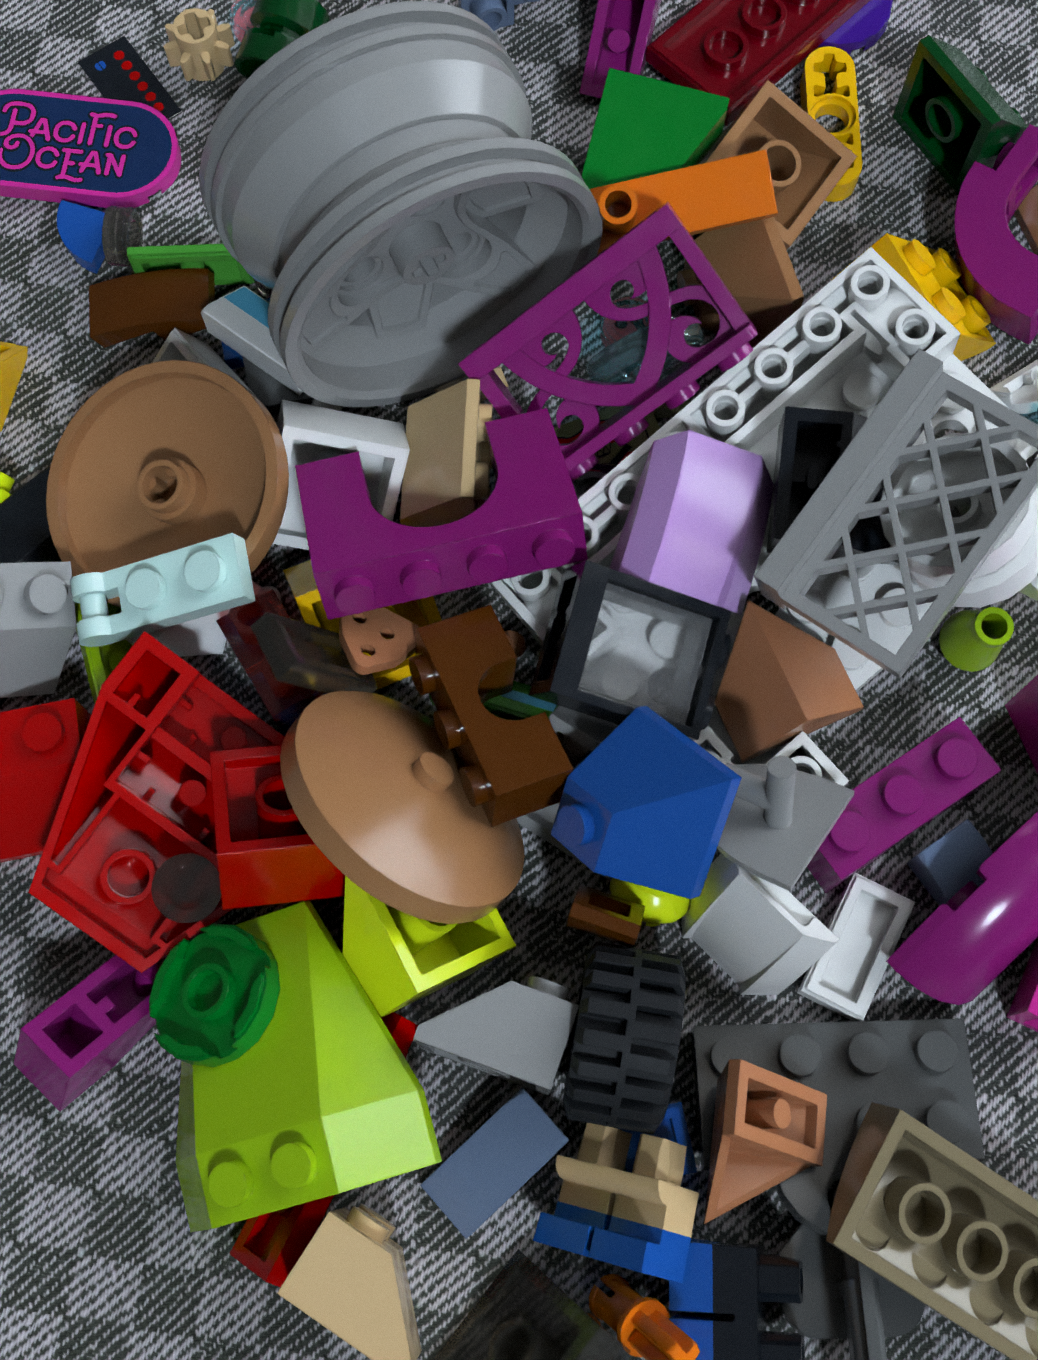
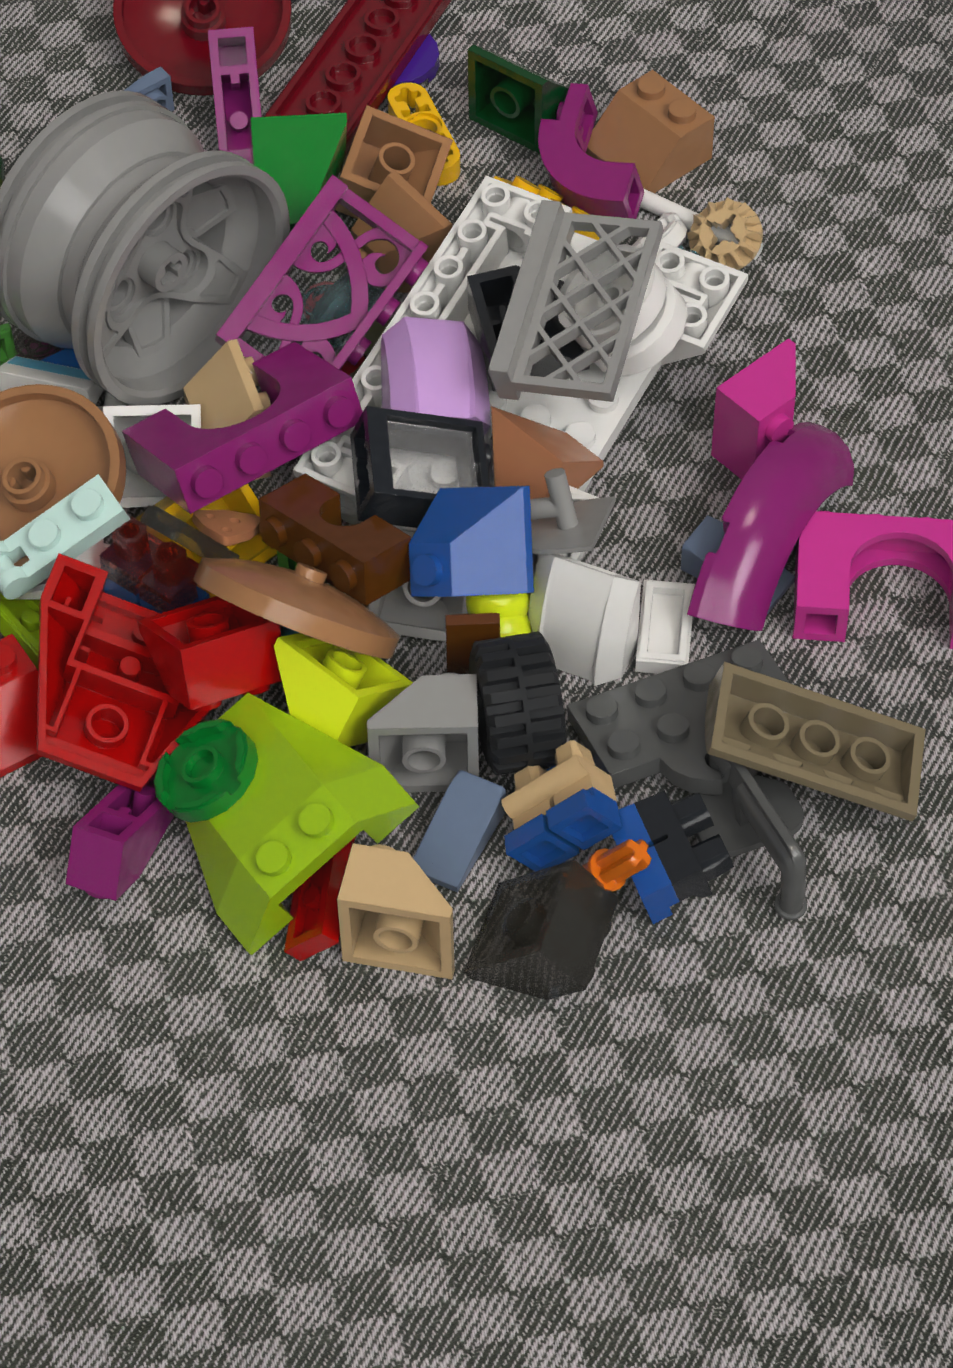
camera: 20 degrees left, 20 degrees down
clear smoke tile [151,852,221,923] -> none
orange piece [589,149,778,255] -> none
nougat slope [704,1059,827,1224] -> none
magenta arch [807,717,1001,893] -> none
lime cone [939,607,1014,672] -> none

